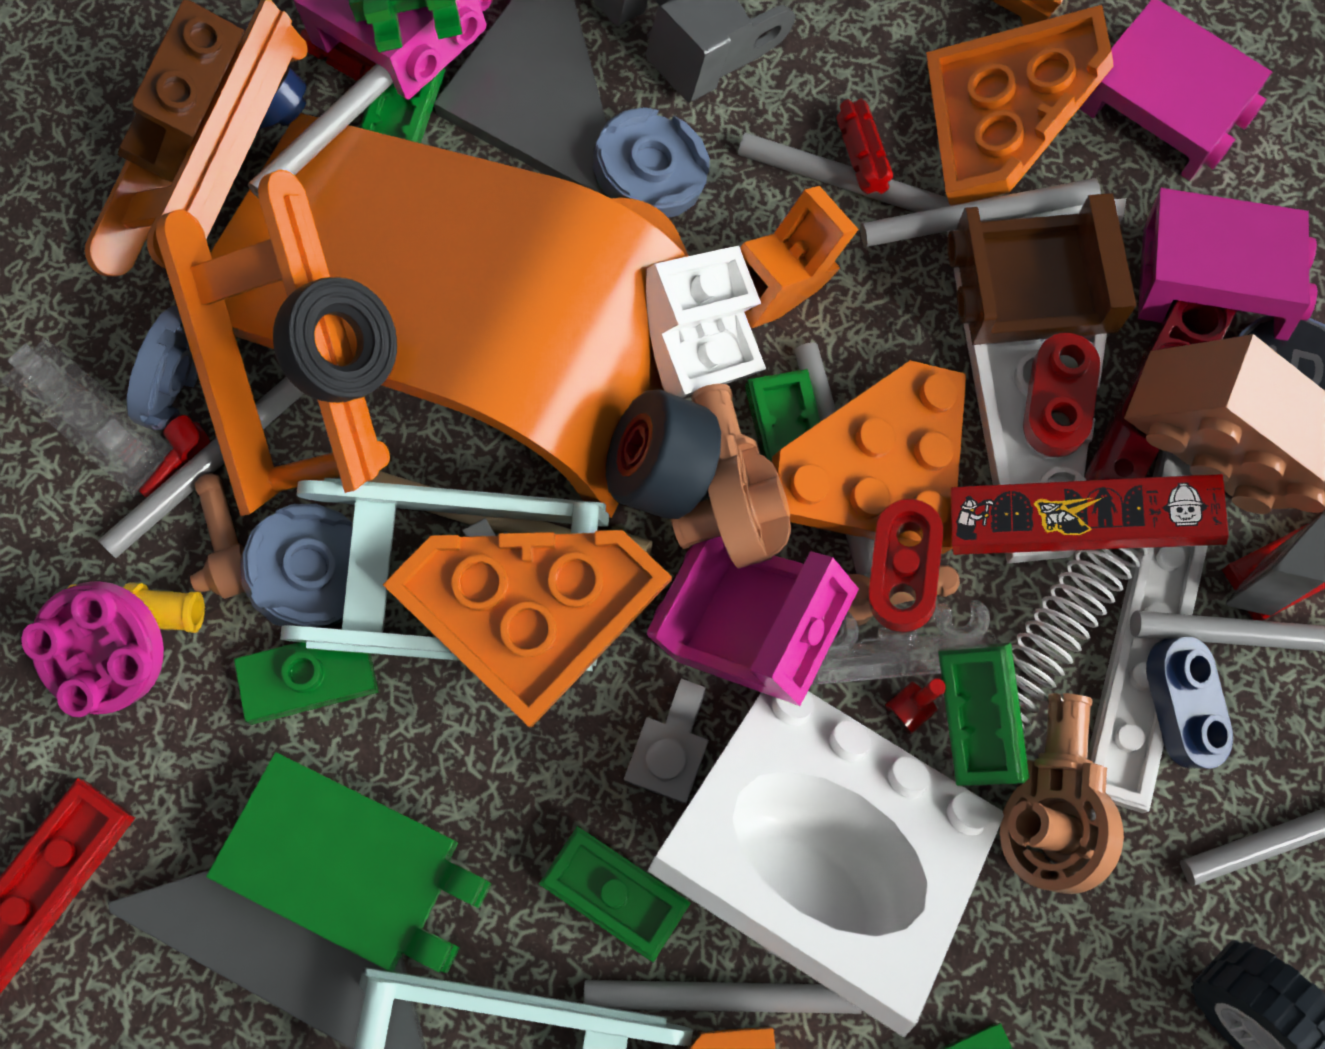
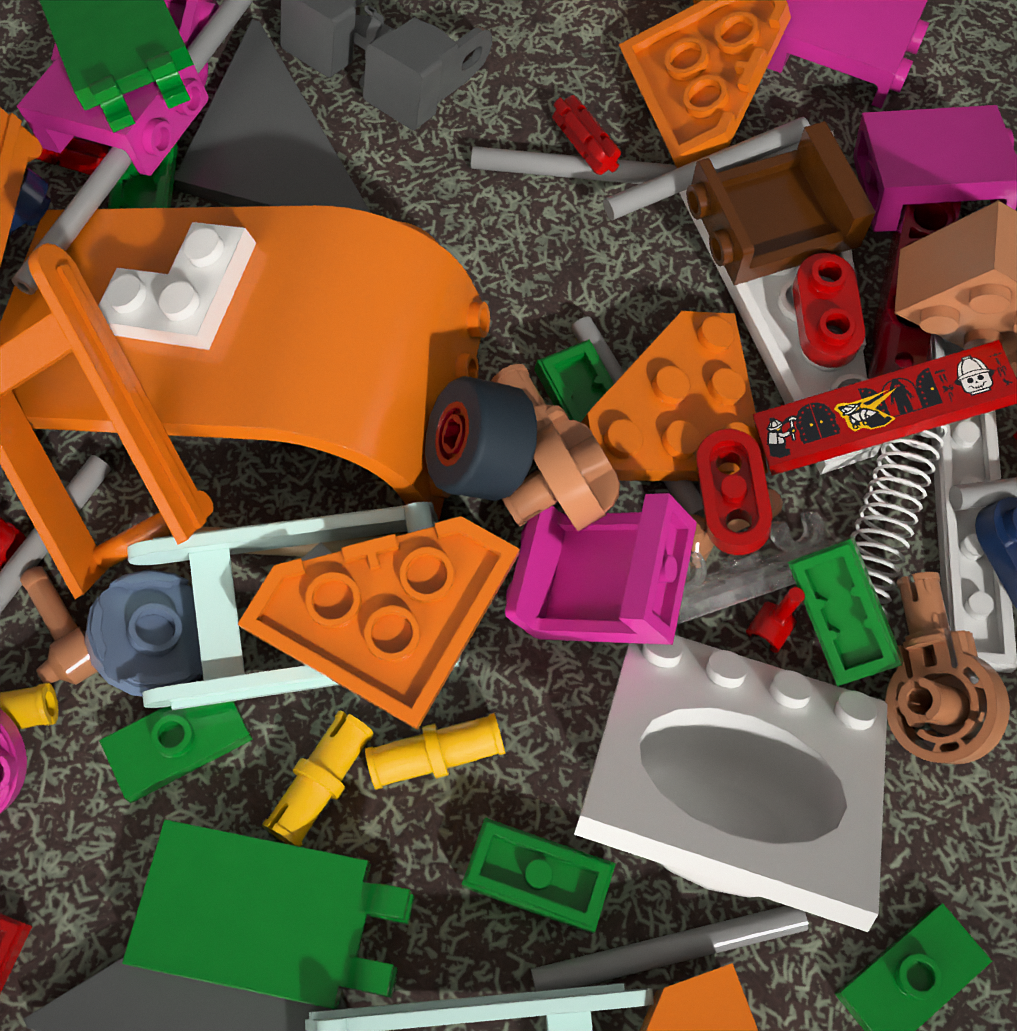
camera: 15 degrees left, 5 degrees down
black tyre [273,277,397,403] -> none
sand blue tile [593,107,710,218] -> none
light grey plate [624,679,709,805] -> none
white slope [646,246,766,398] -> none
orange brick [740,186,859,328] -> none
none -> white plate [98,222,256,350]
none -> yellow pin [262,711,374,847]
none -> yellow pin [365,712,506,790]

